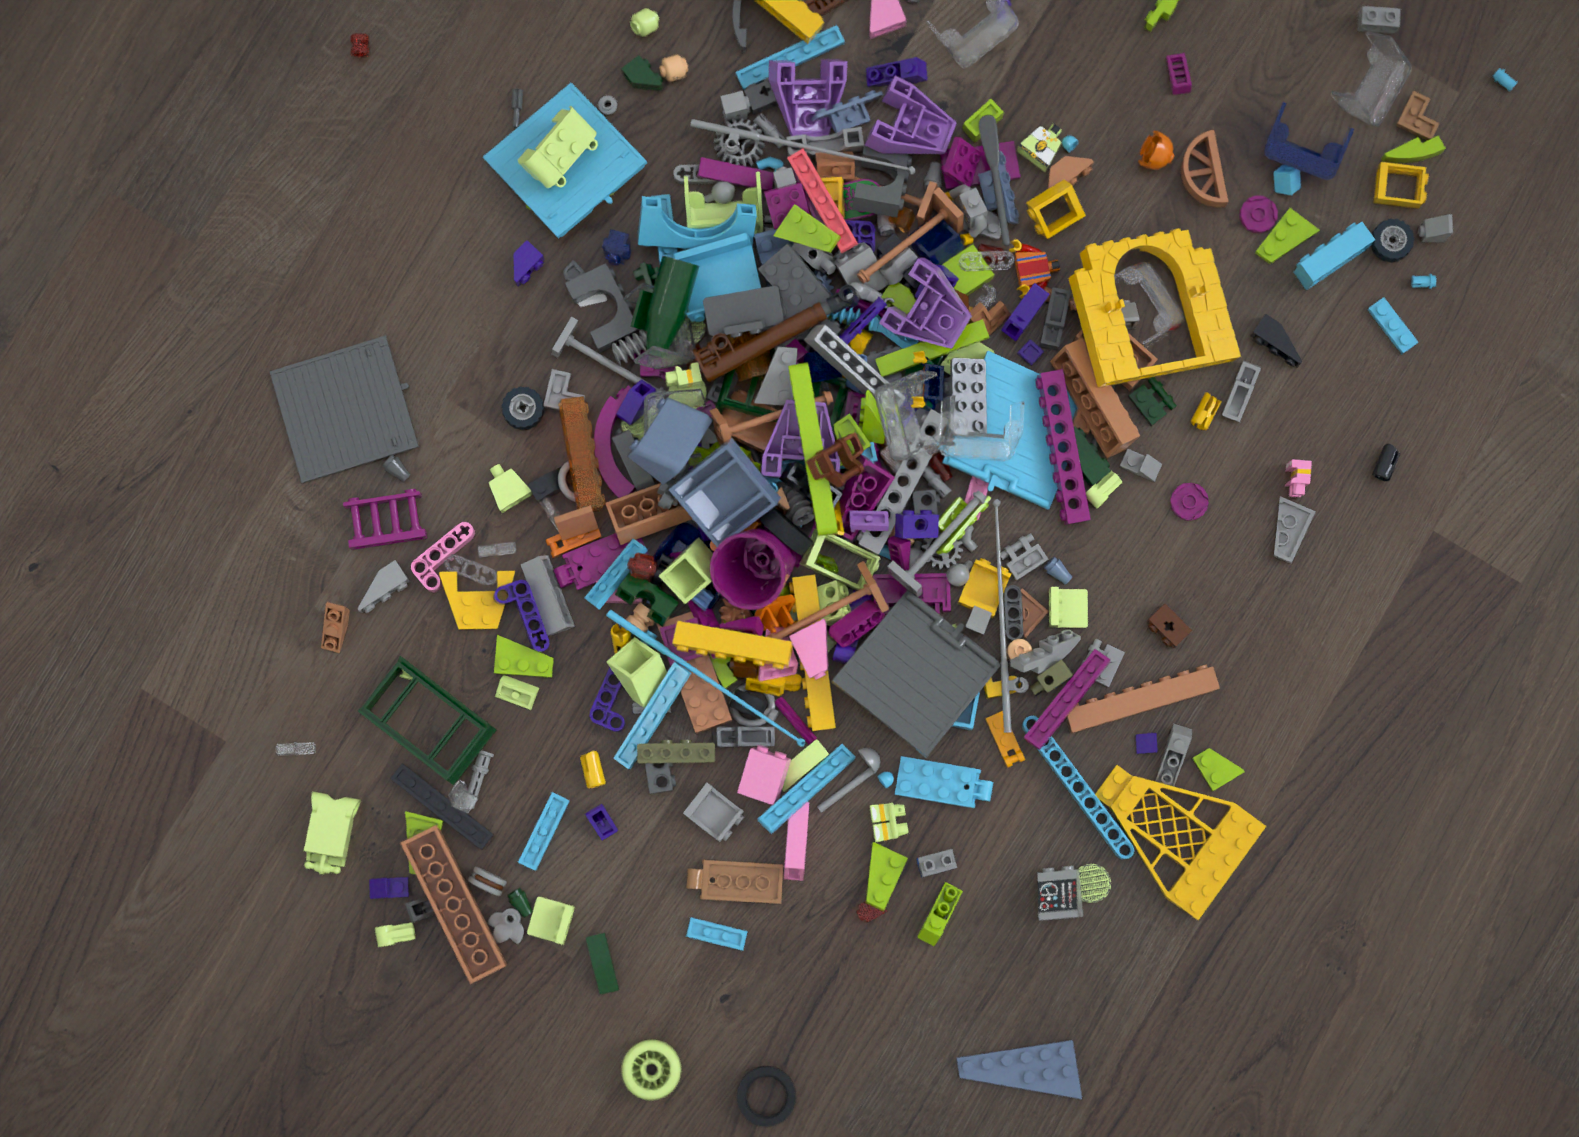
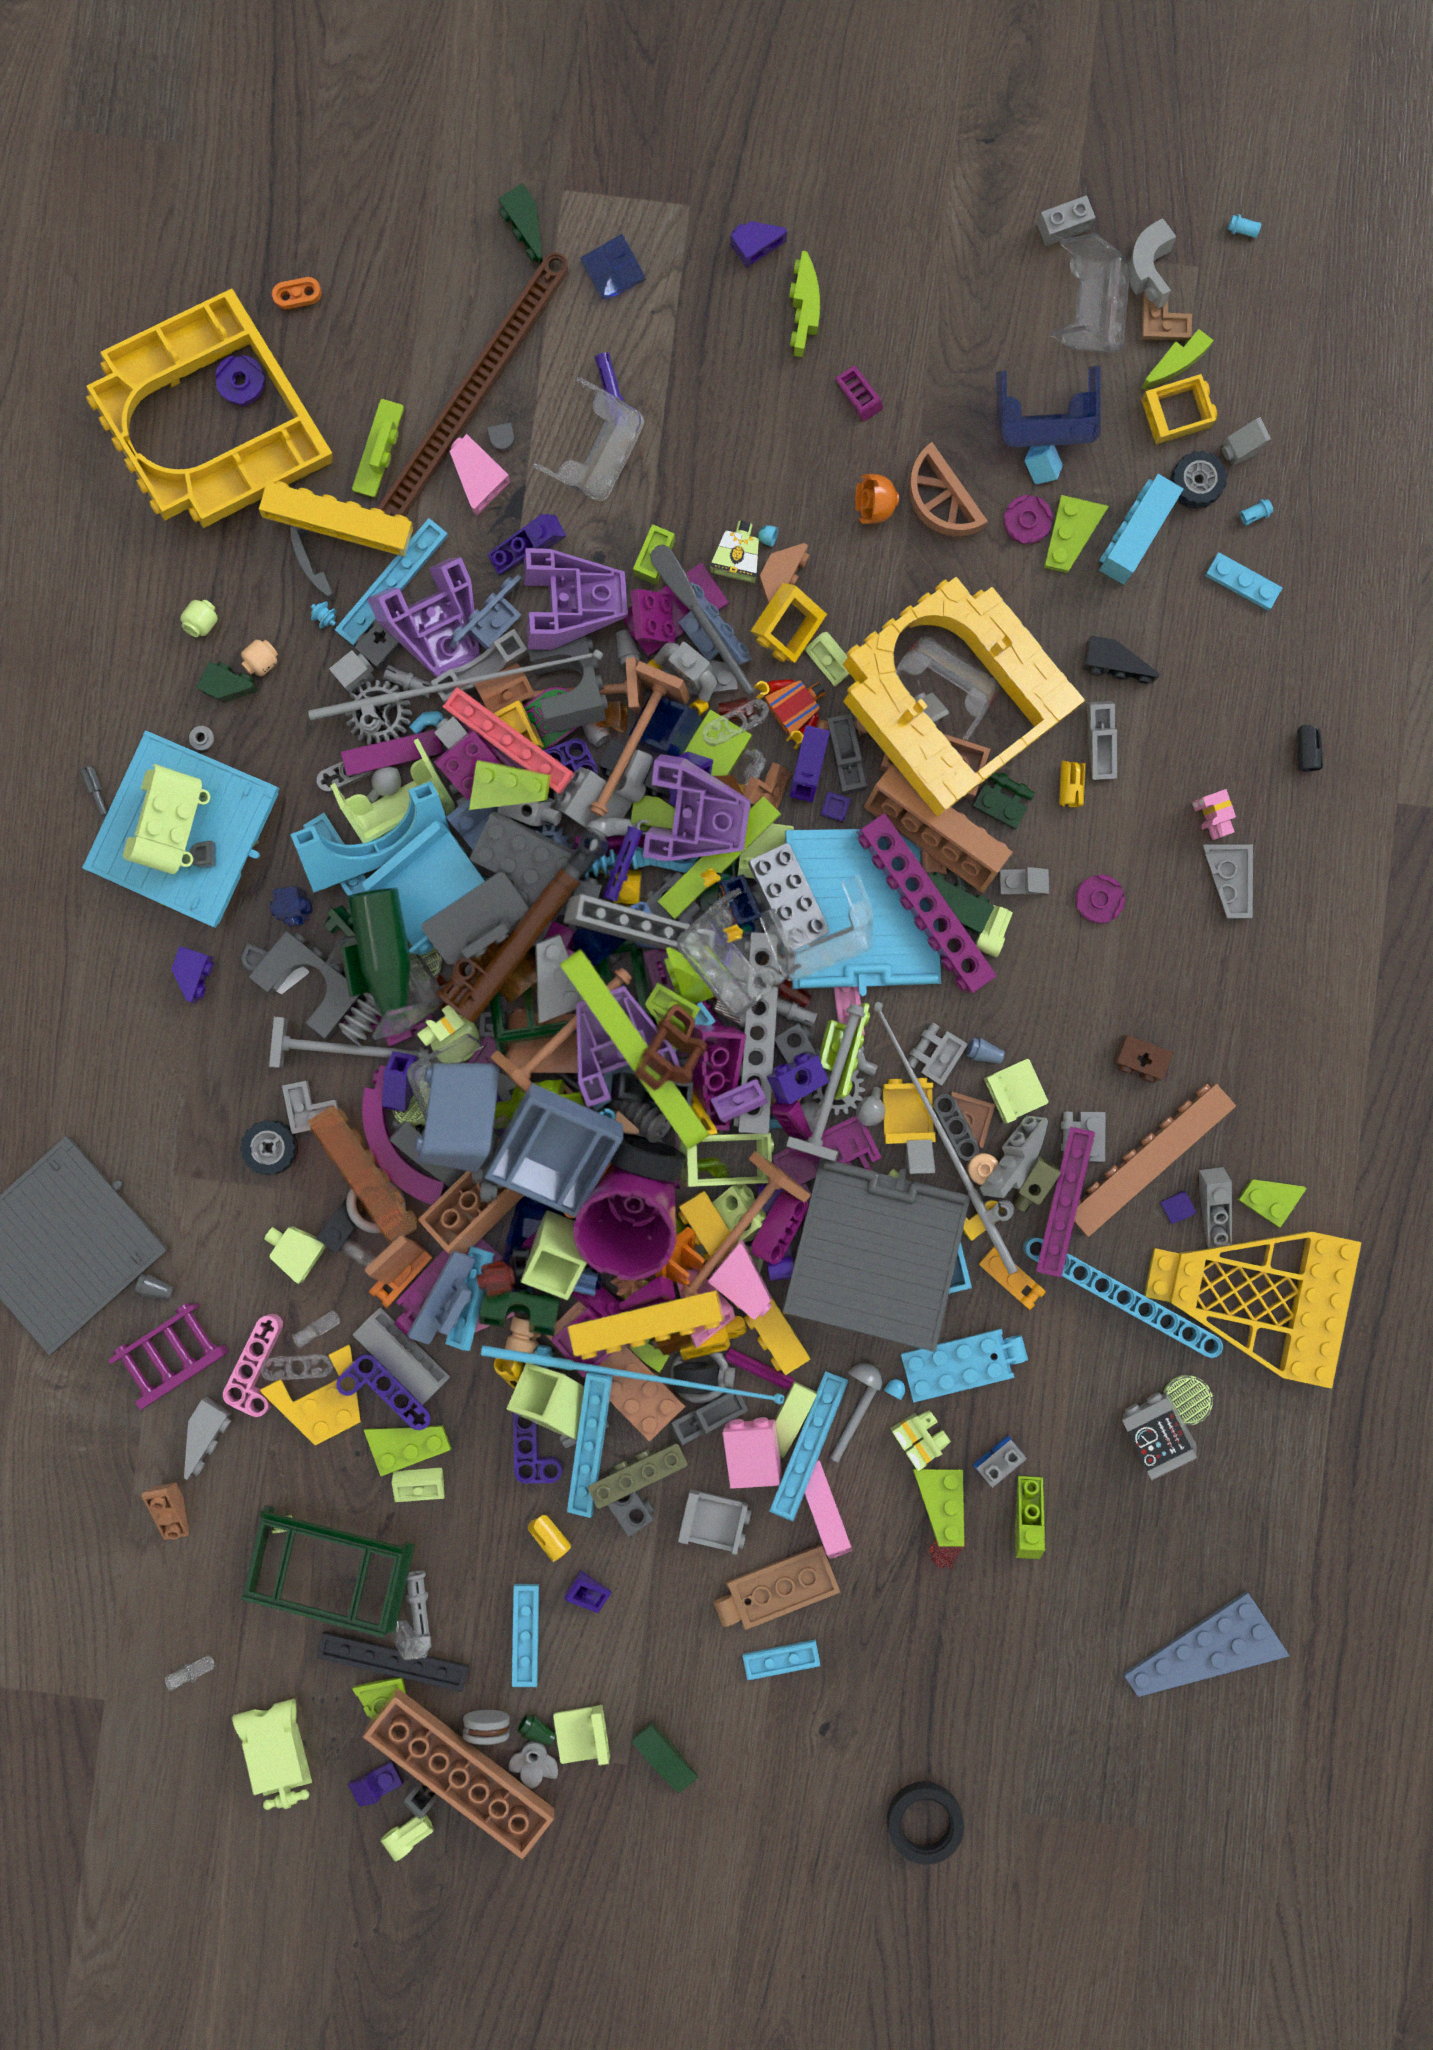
camera: 25 degrees left, 5 degrees up
yellowish green wheel [622,1040,681,1100] -> none
none -> dark grey tile [189,840,216,868]
none -> medium azure wheel [311,601,337,628]
none -> sand blue bracket [408,1251,475,1344]
none -> yellowish green slope [804,632,850,687]
none -> light grey arch [1128,218,1176,309]

